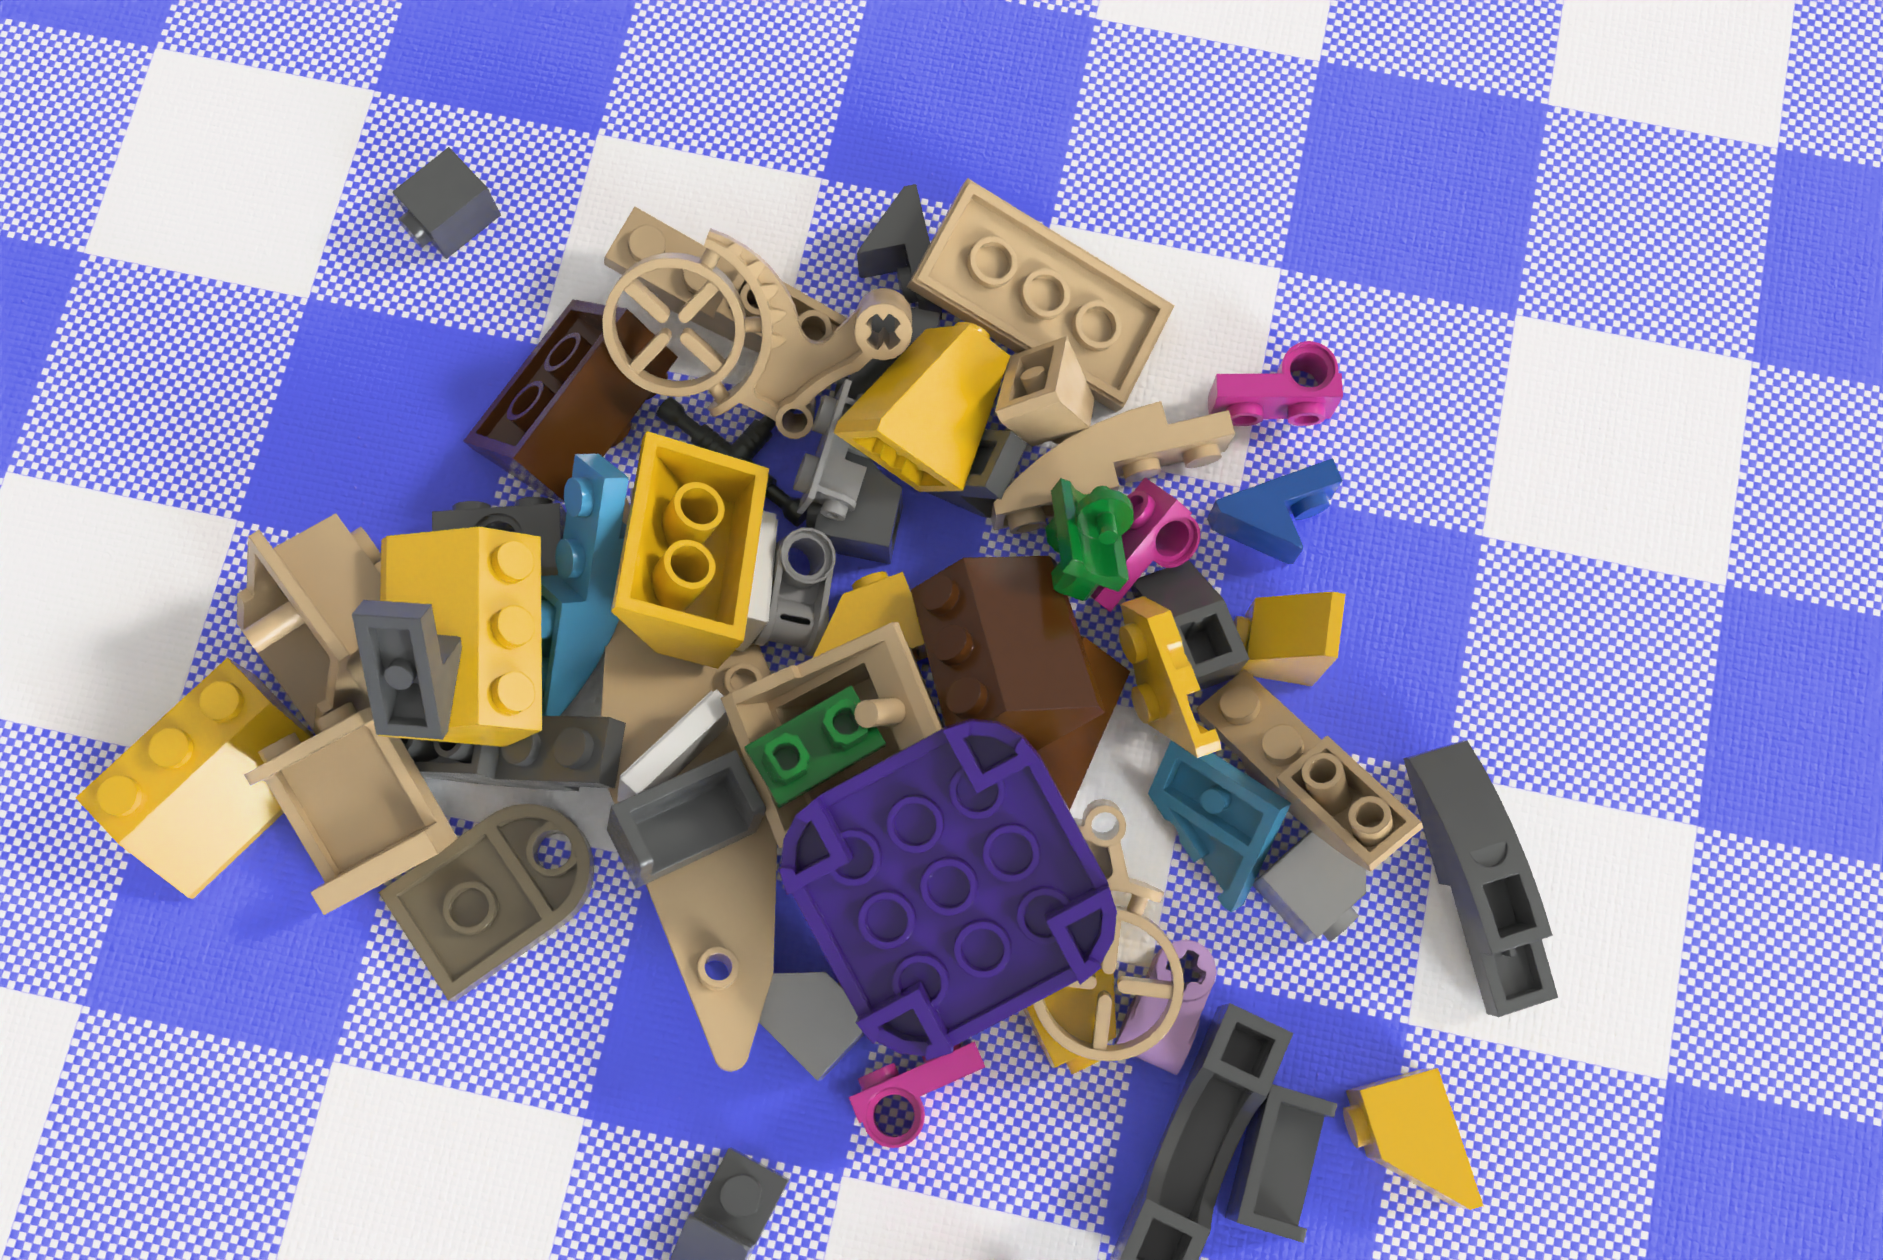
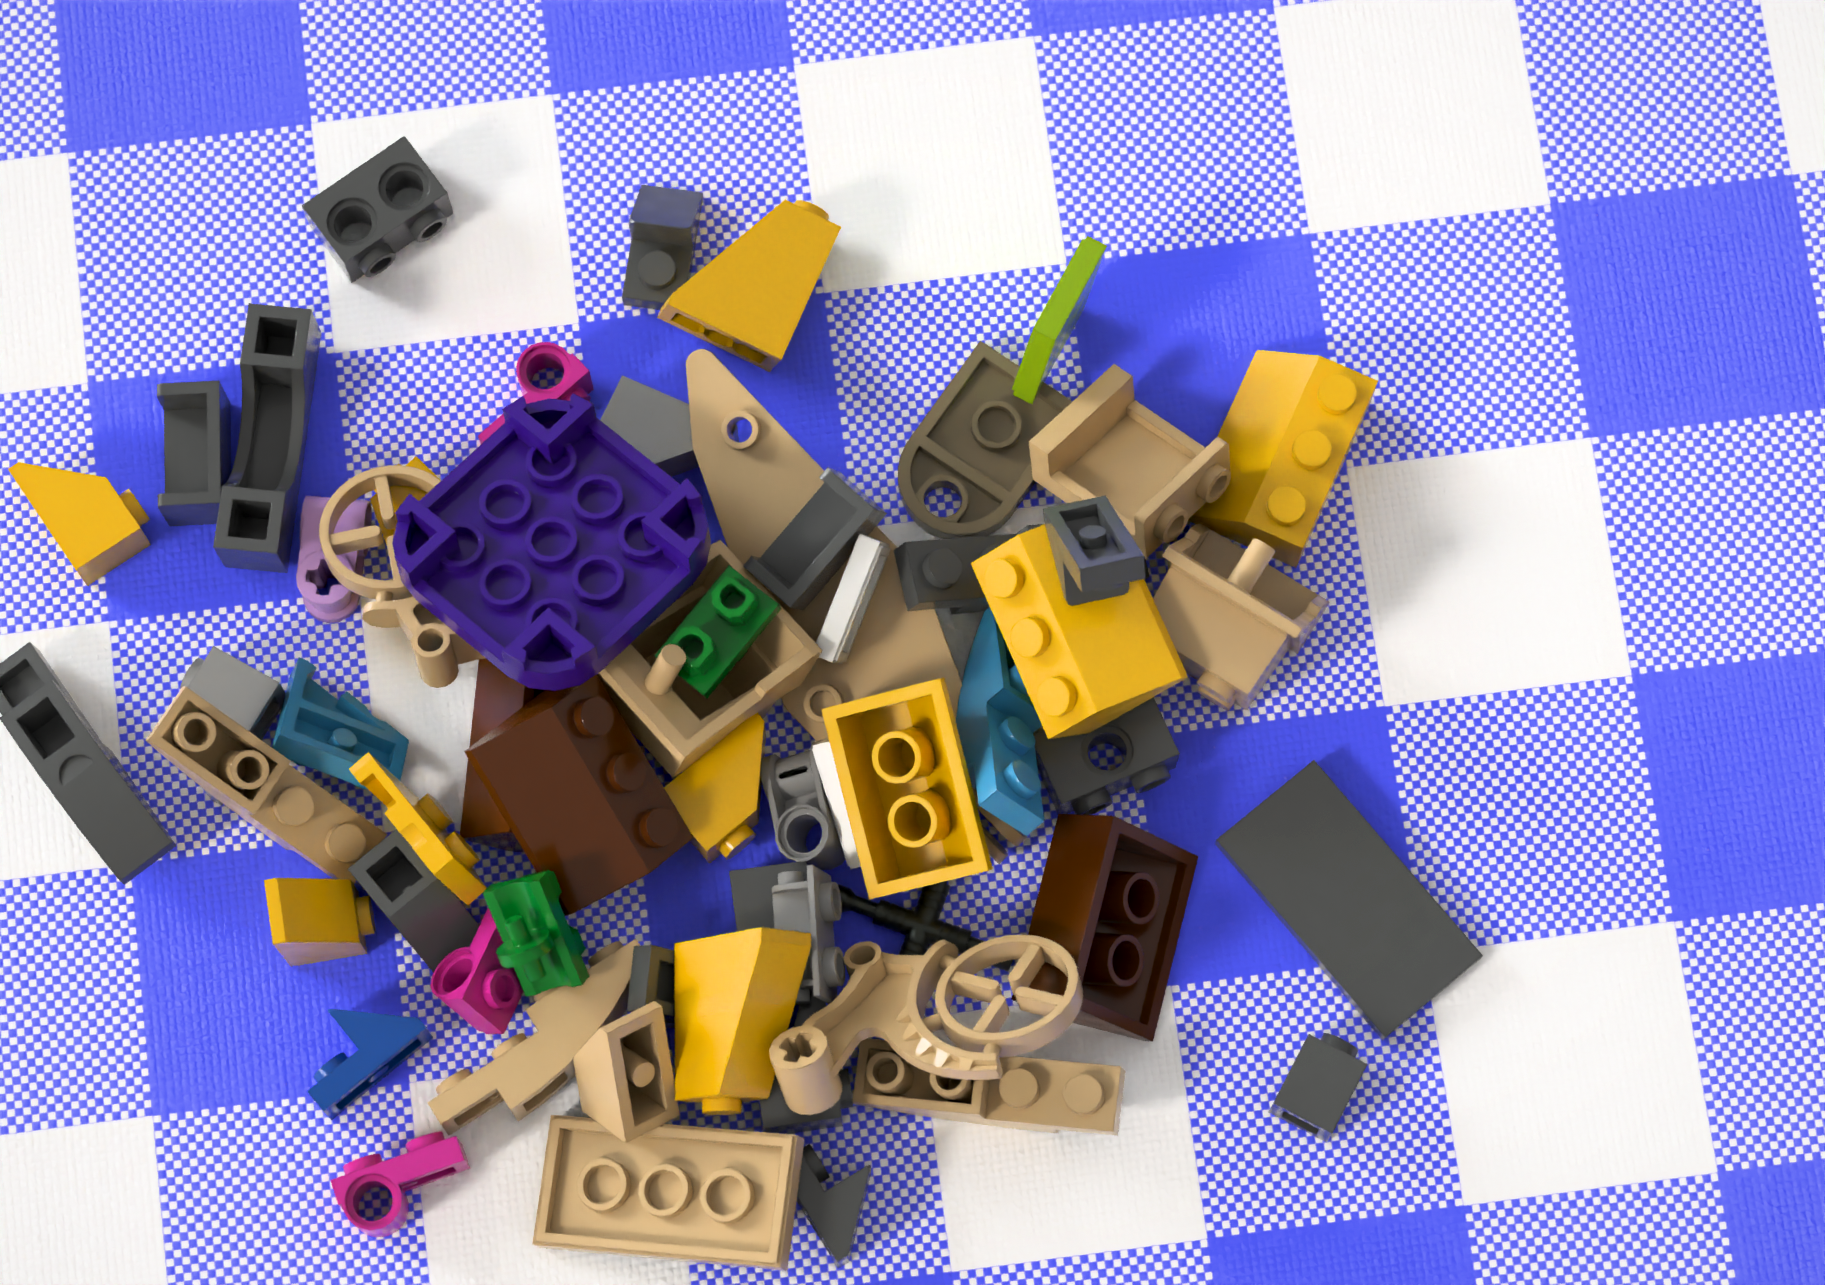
camera: 160 degrees right, 0 degrees up
none -> yellow slope [657,199,841,372]
none -> lime tile [1012,236,1107,404]
none -> dark grey tile [1215,760,1483,1041]

